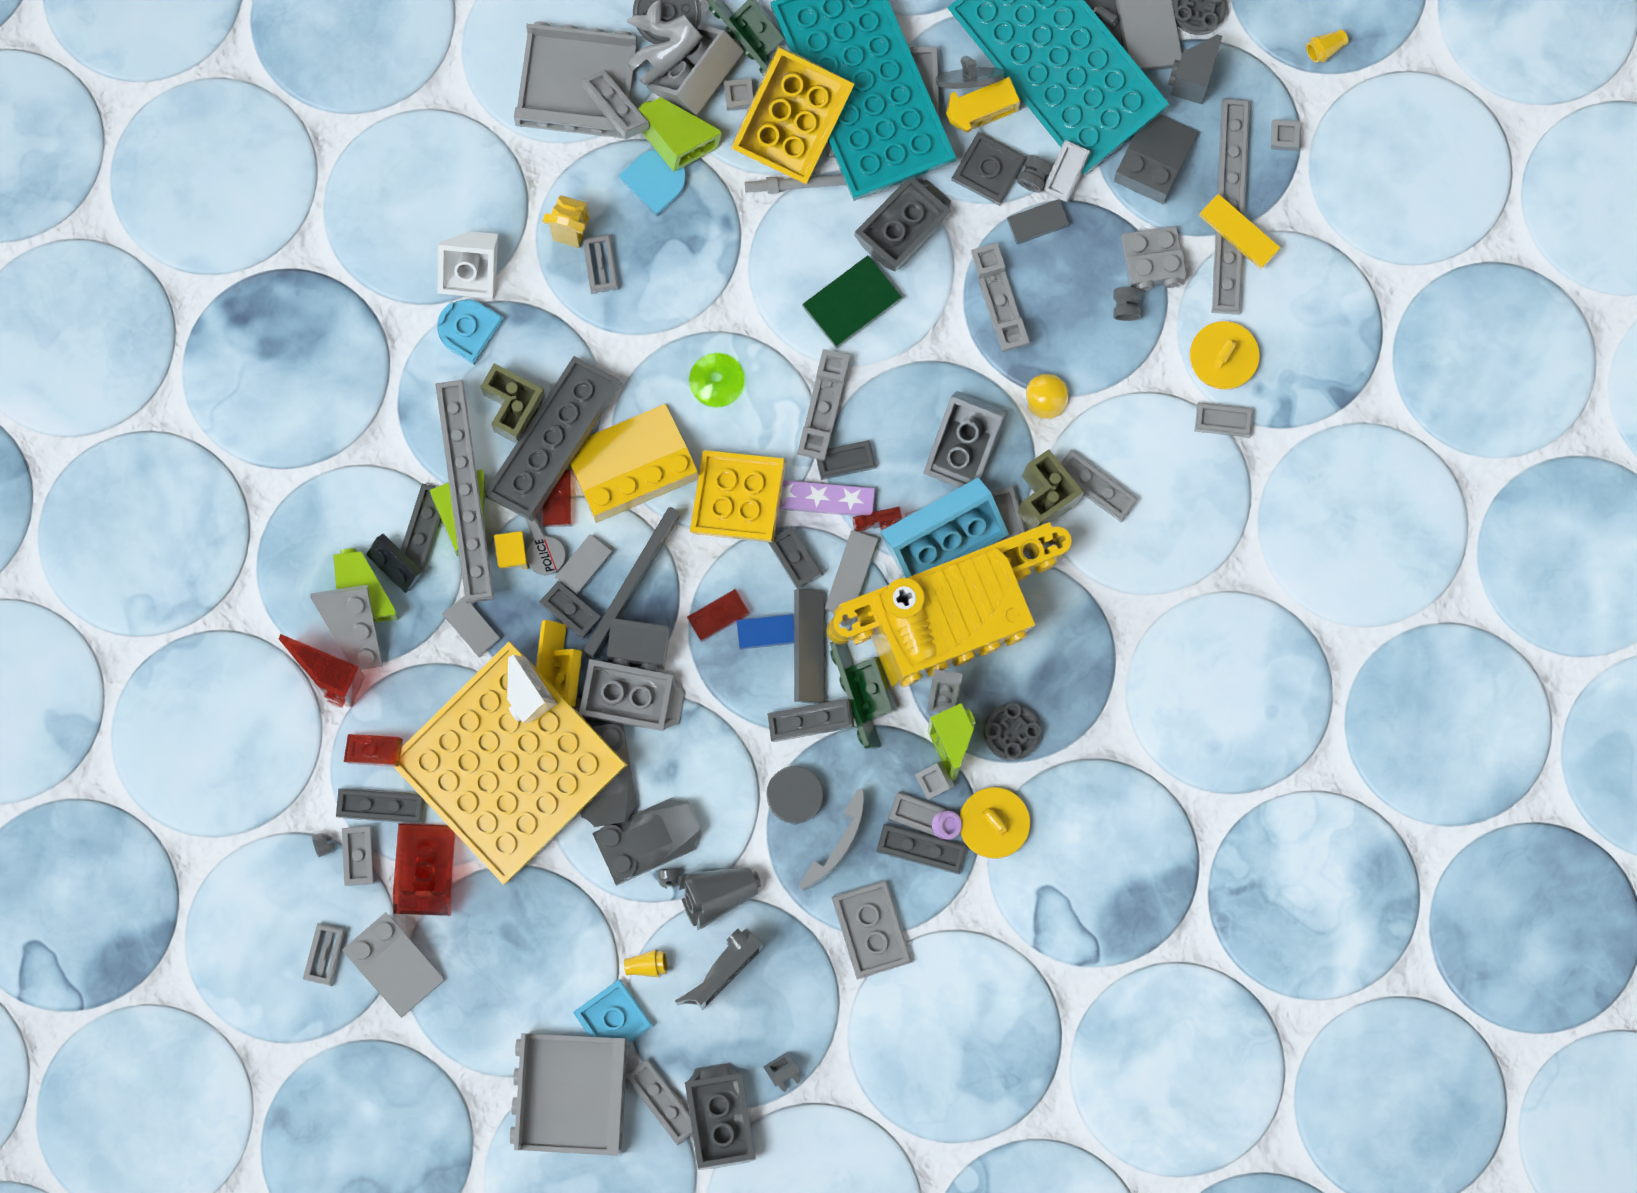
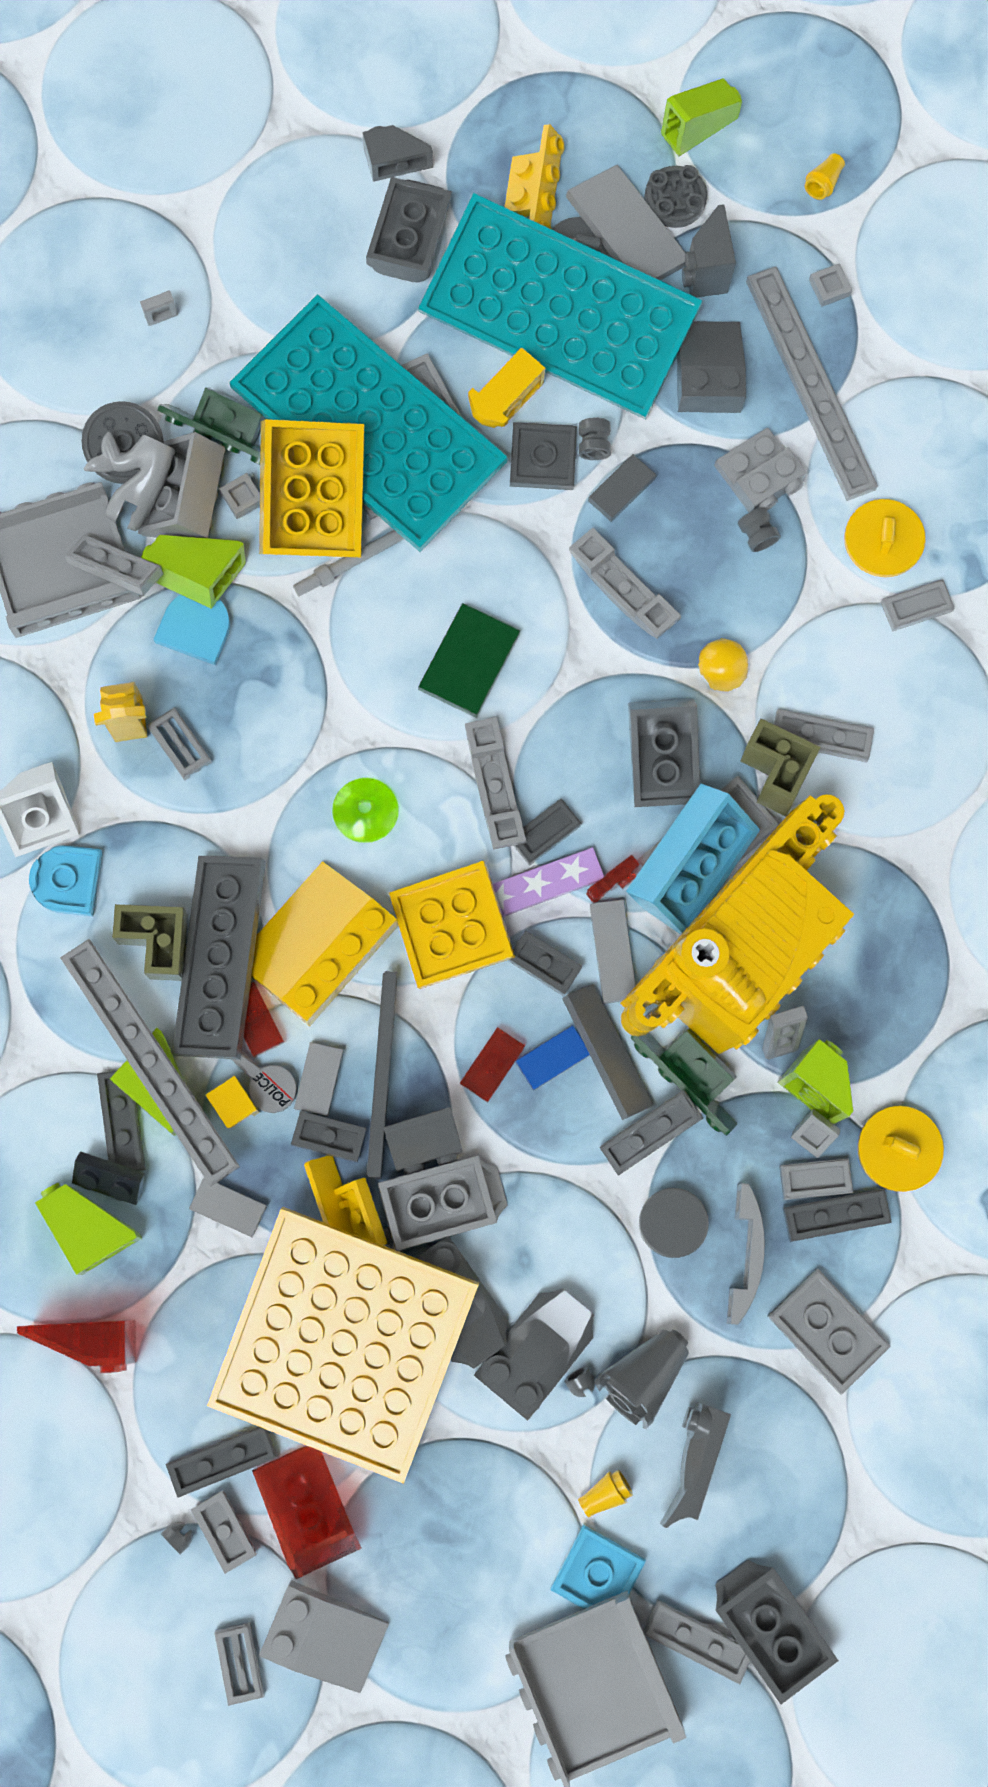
camera: 30 degrees left, 0 degrees up
light grey wing [310,585,383,671] -> none
clear red plate [343,734,403,767] -> none
white slope [507,655,557,724] -> none
dark grey tile [763,1052,800,1092] -> none
dark grey slope [854,178,952,272] -> none
lavender tile [932,811,962,840] -> none
dark grey shield [935,56,1005,89] -> none
dark grey tile [984,703,1041,761] -> none
tile [1042,140,1091,203] -> none
yellow tile [1199,194,1281,270] -> none

